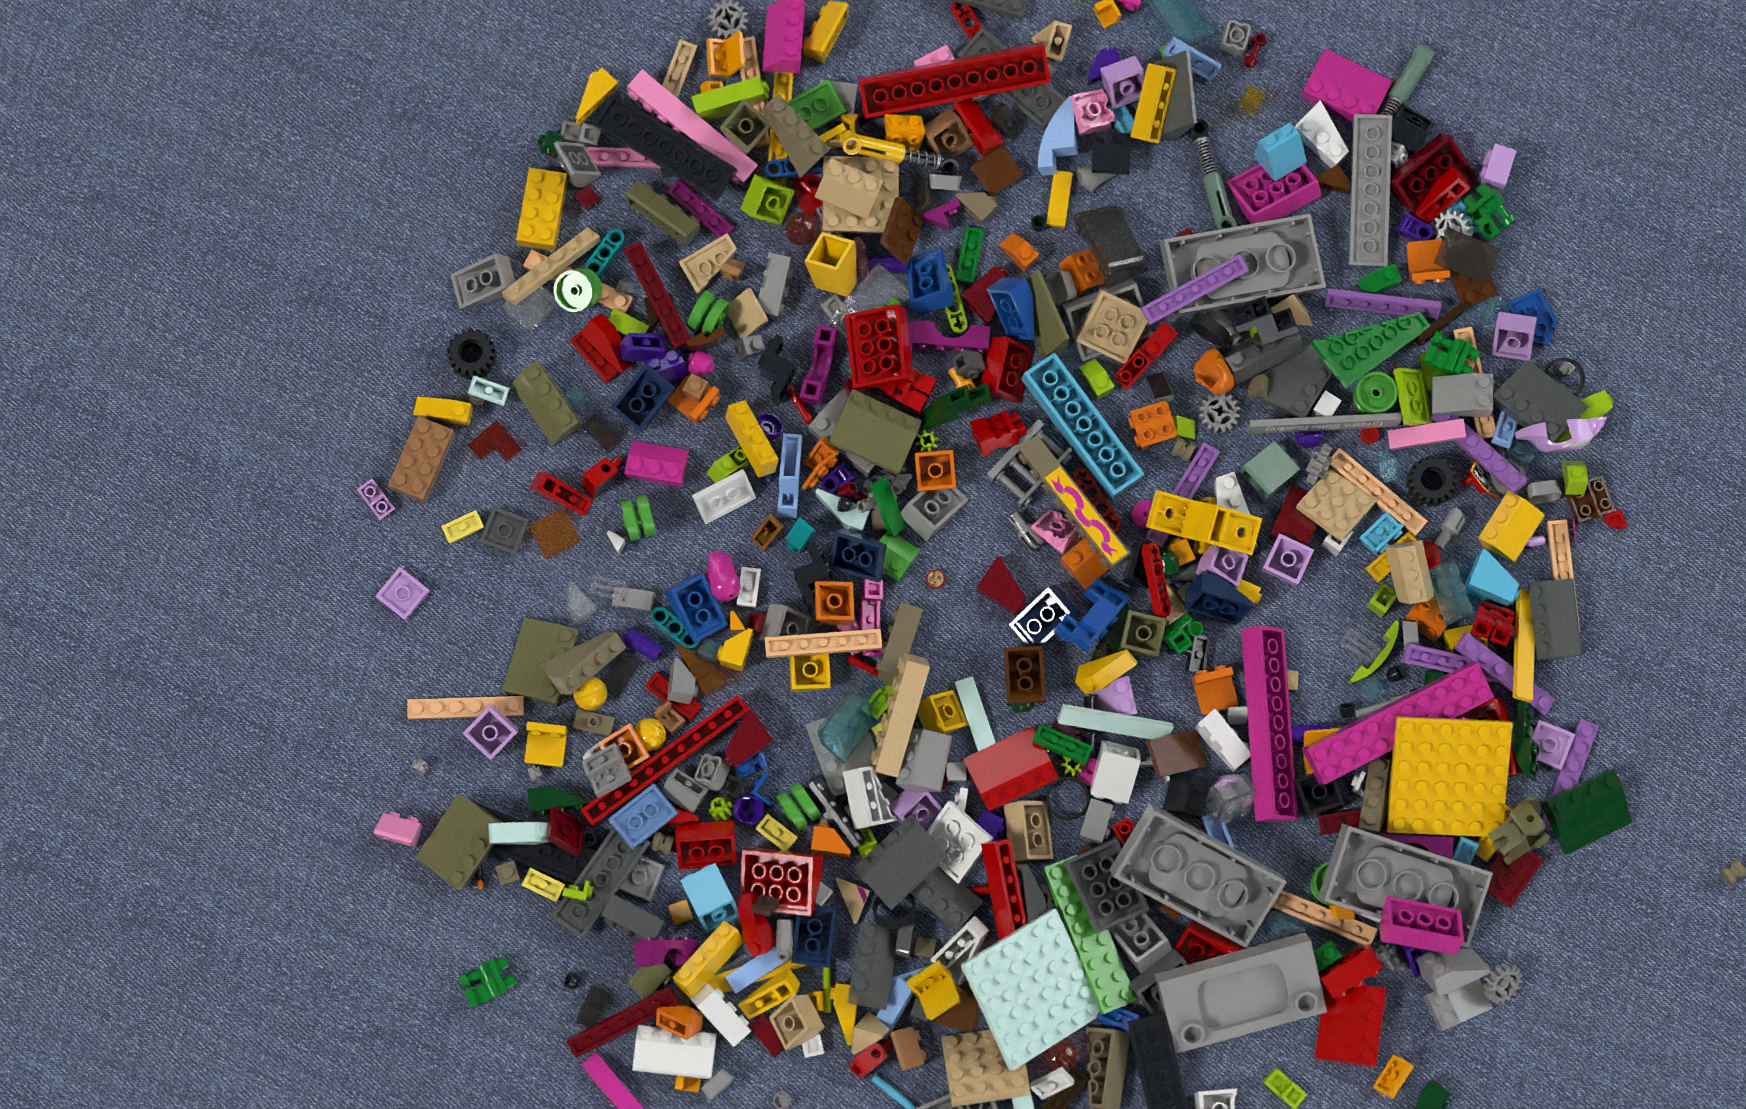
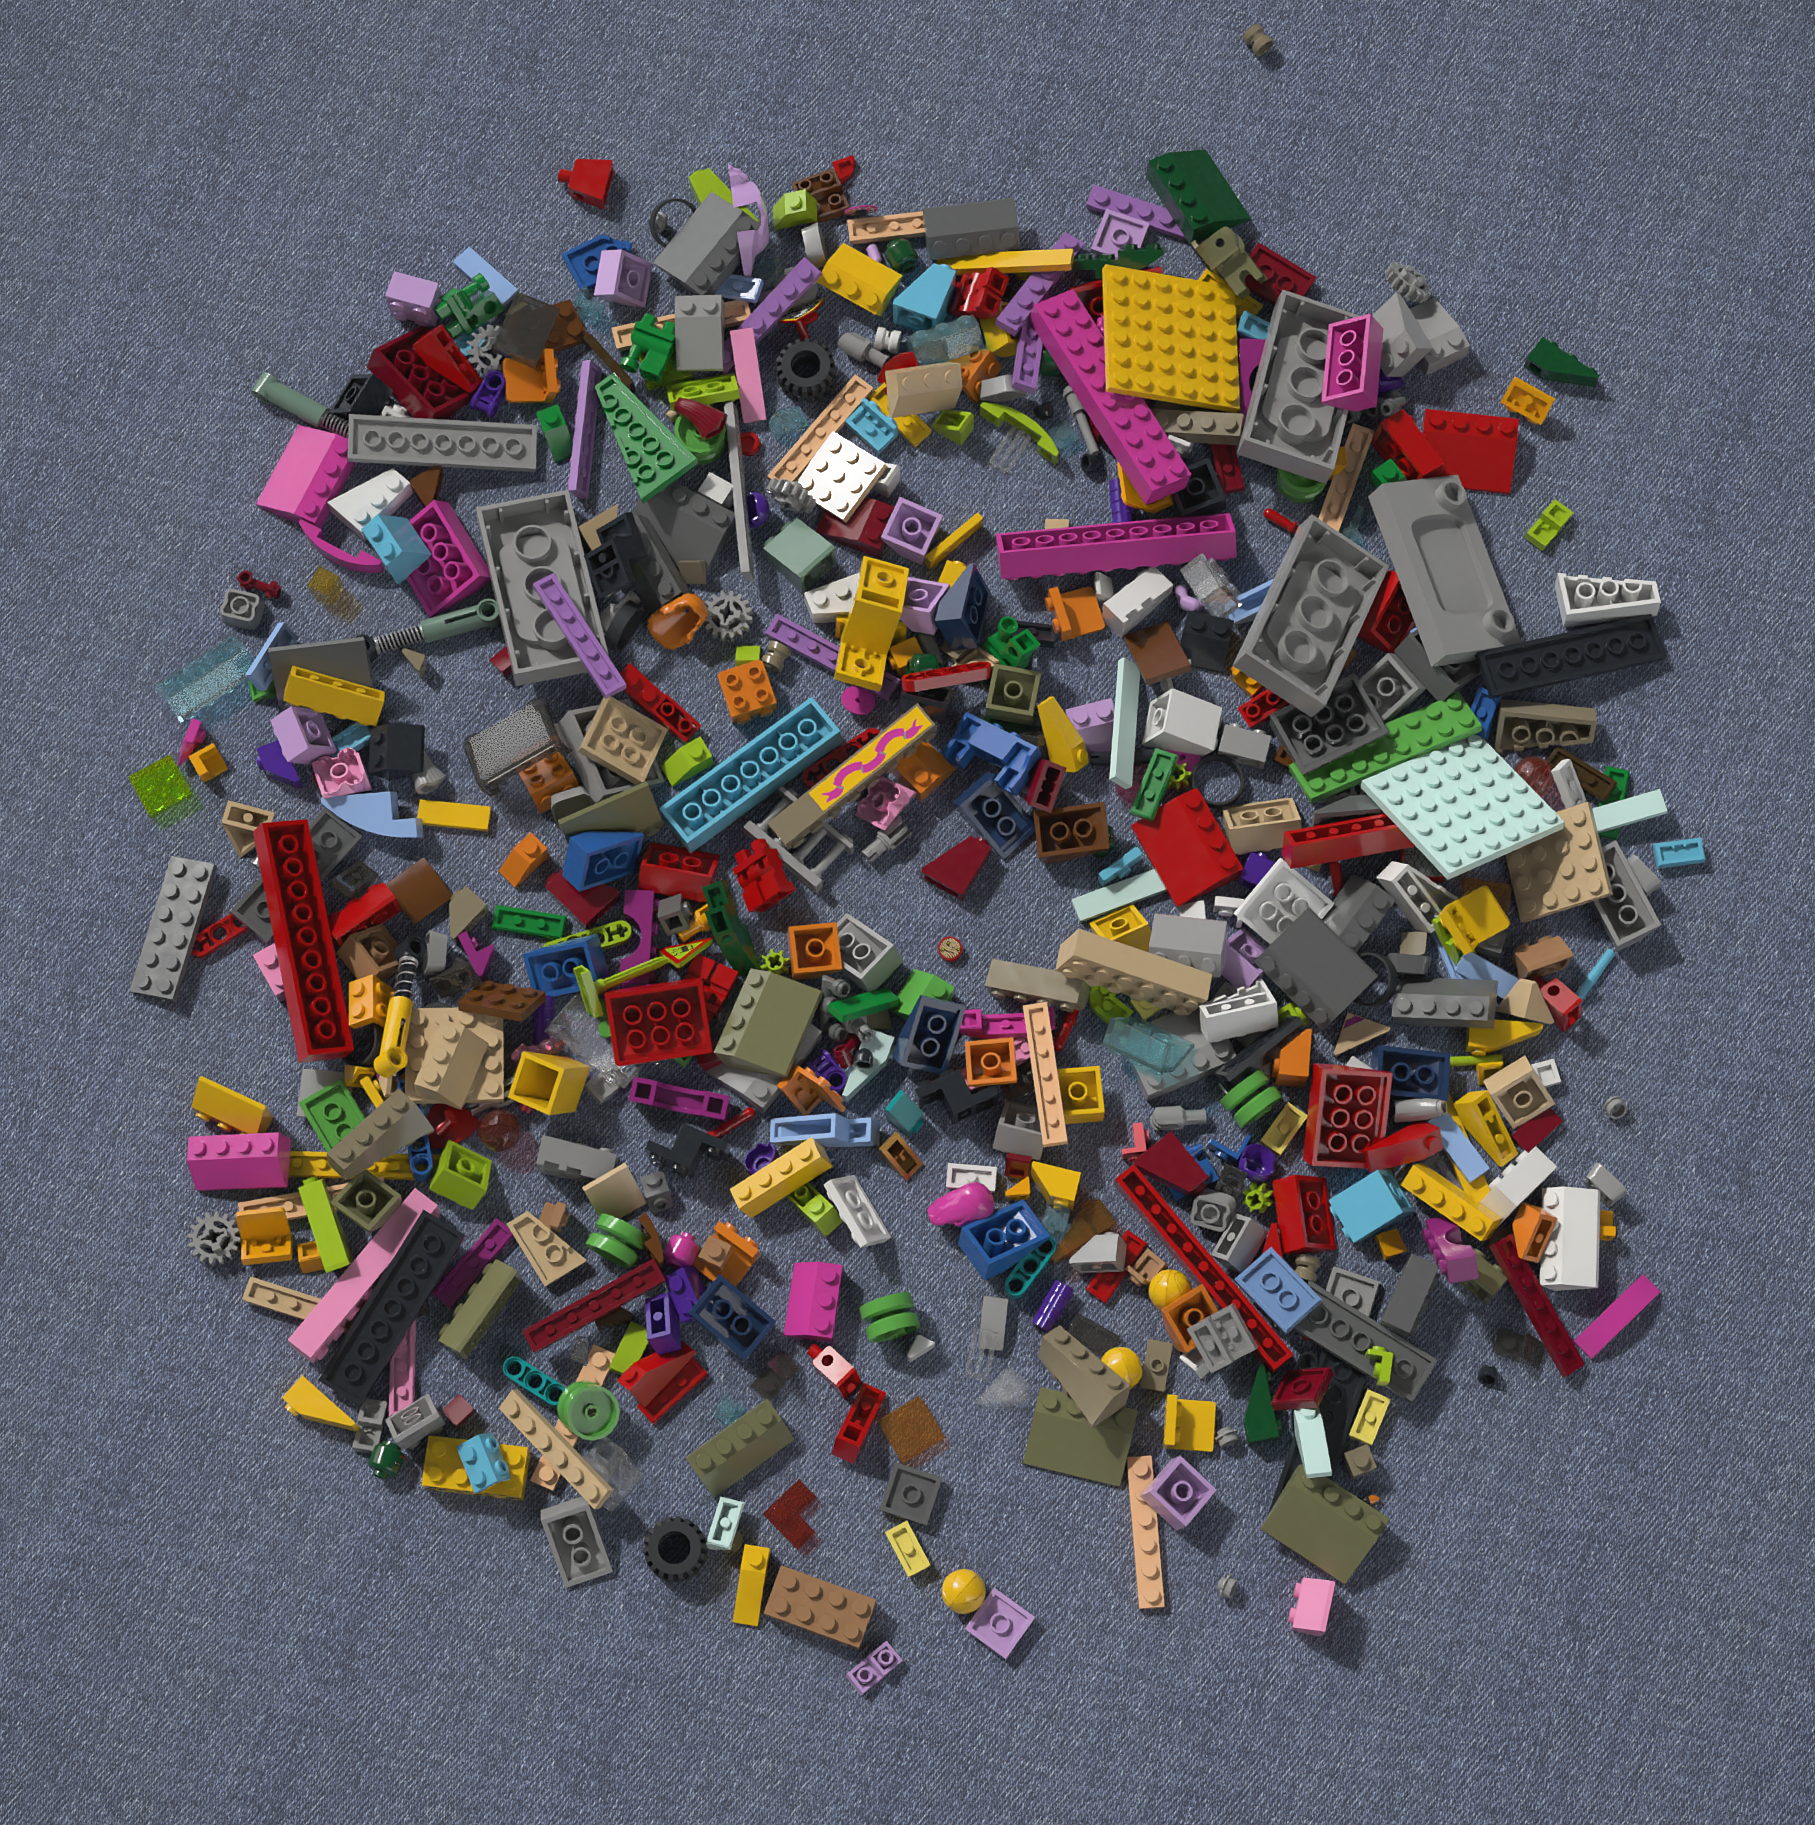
camera: 90 degrees left, 5 degrees down
green hips [458,958,517,1009] -> none
clear smoke plate [752,895,779,917] -> none
black hinge [1031,215,1046,232] -> none
black tile [1145,372,1174,404] -> none
none -> dark pink slope [299,519,385,573]
none -> dark tan slope [402,648,428,678]
none -> light blue tile [453,247,519,308]
none -> medium azure bracket [456,1433,511,1493]
none -> red torso [558,159,614,209]
none -> lime piece [573,938,713,1018]
none -> dark red piece [674,397,728,440]
none -> white wheel [874,327,902,354]
none -> dark green head [885,238,919,274]
none -> yellow tile [924,512,983,569]
none -> yellow piece [941,1569,986,1614]
none -> dark red slope [1022,759,1066,813]
none -> medium azure plate [1098,847,1142,887]
none -> coral bracket [1121,1122,1150,1161]
none -> light grey arm [1150,1106,1206,1130]
none -> red piece [1263,508,1299,535]

